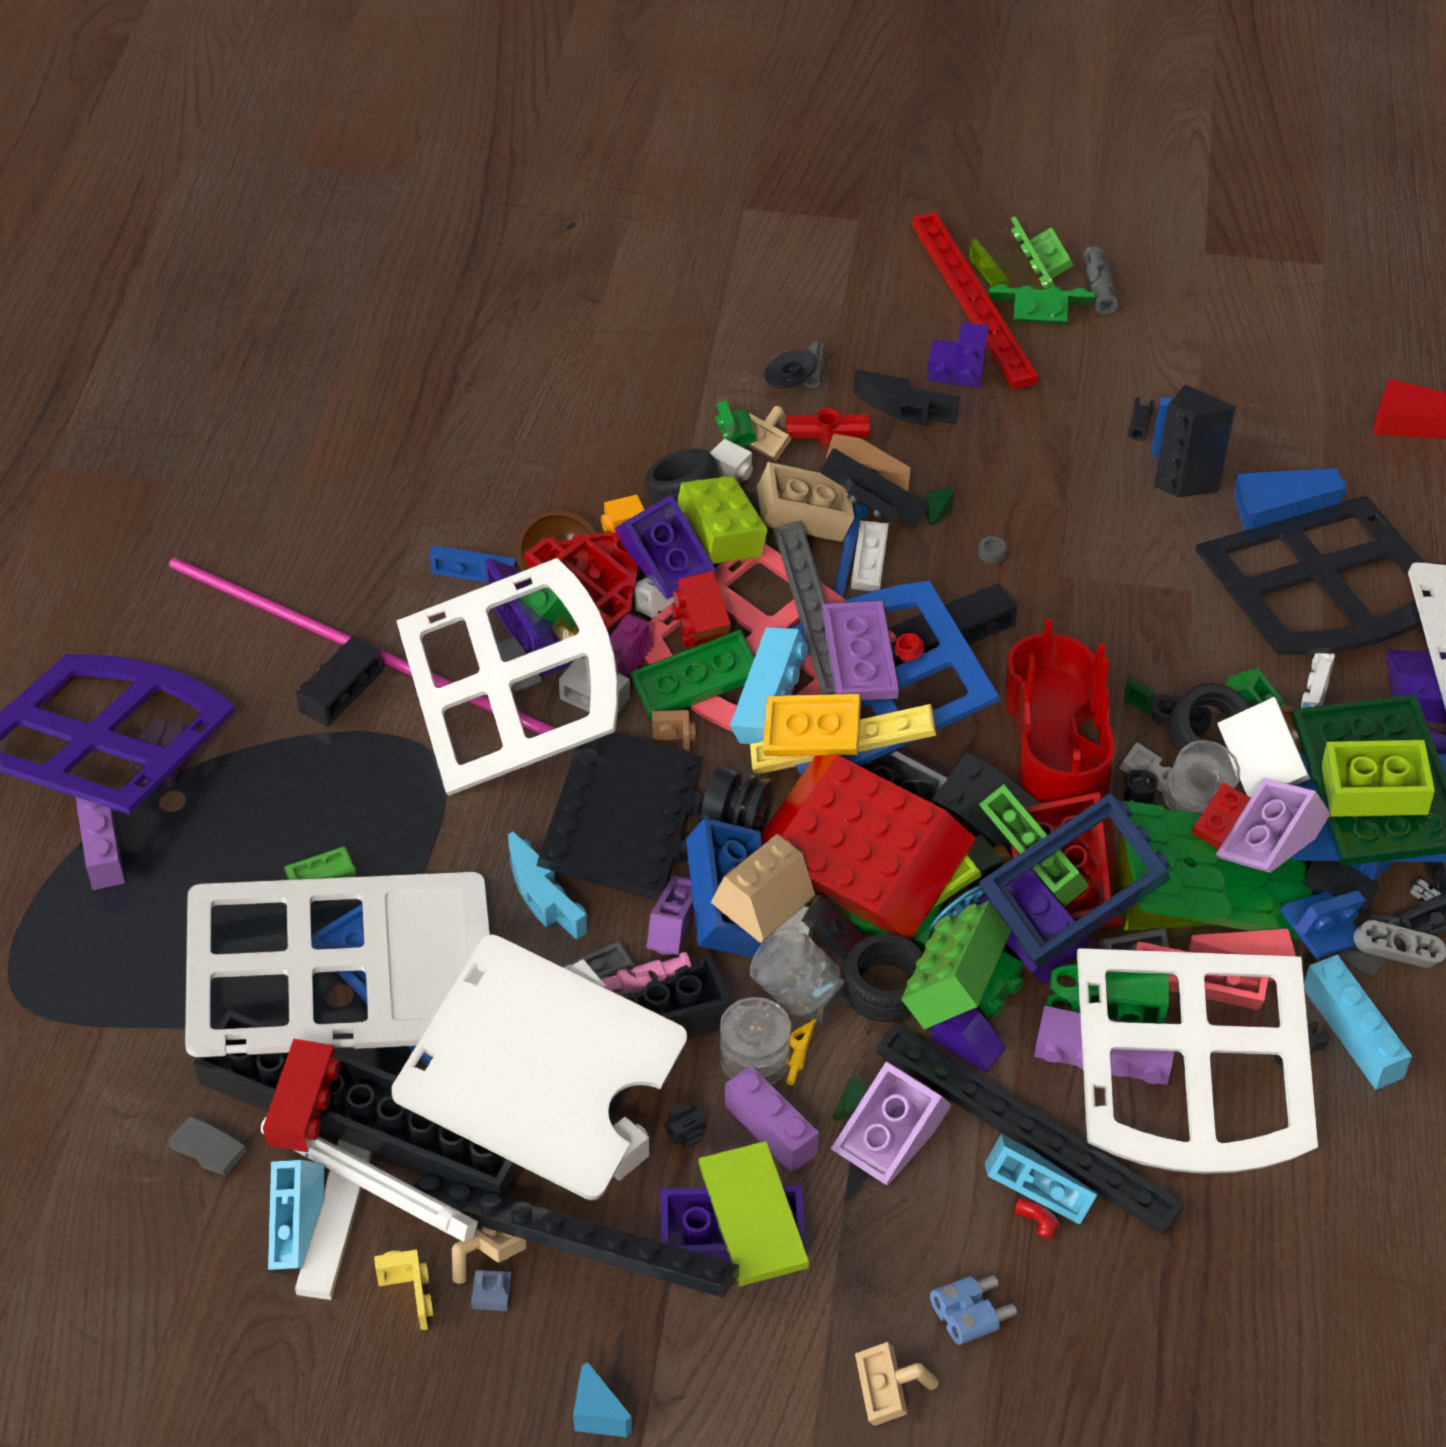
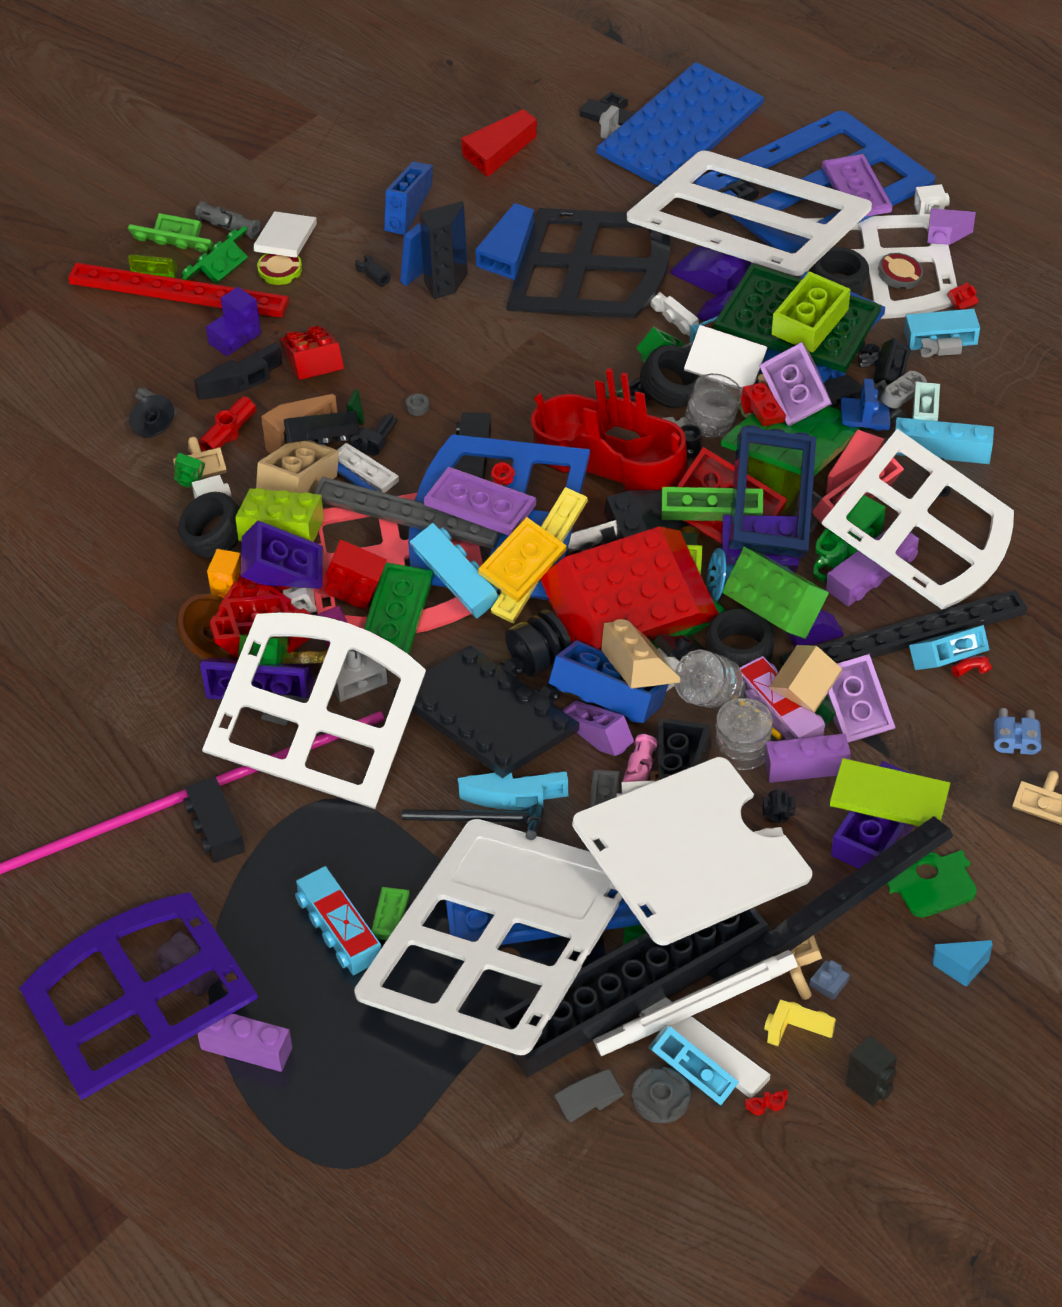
camera: 55 degrees left, 0 degrees up
red brick [263,1038,340,1152] -> none
blue plate [429,545,517,582] -> none
medium nougat bracket [652,710,696,752] -> none
none -> white tile [254,211,317,257]
none -> tile [257,253,302,285]
none -> red slope [280,326,344,380]
none -> medium azure brick [295,866,381,975]
none -> black piece [350,413,397,456]
none -> blue slope [384,161,433,235]
none -> black bar [402,804,544,840]
none -> dark grey tile [632,1067,691,1124]
none -> lavender brick [737,656,825,740]
none -> red piece [744,1089,788,1115]
none -> tan slope [769,645,842,713]
none -> pearl dark grey brick [846,1035,897,1106]
none -> green piece [886,850,977,918]
none -> light aqua brick [912,382,940,421]

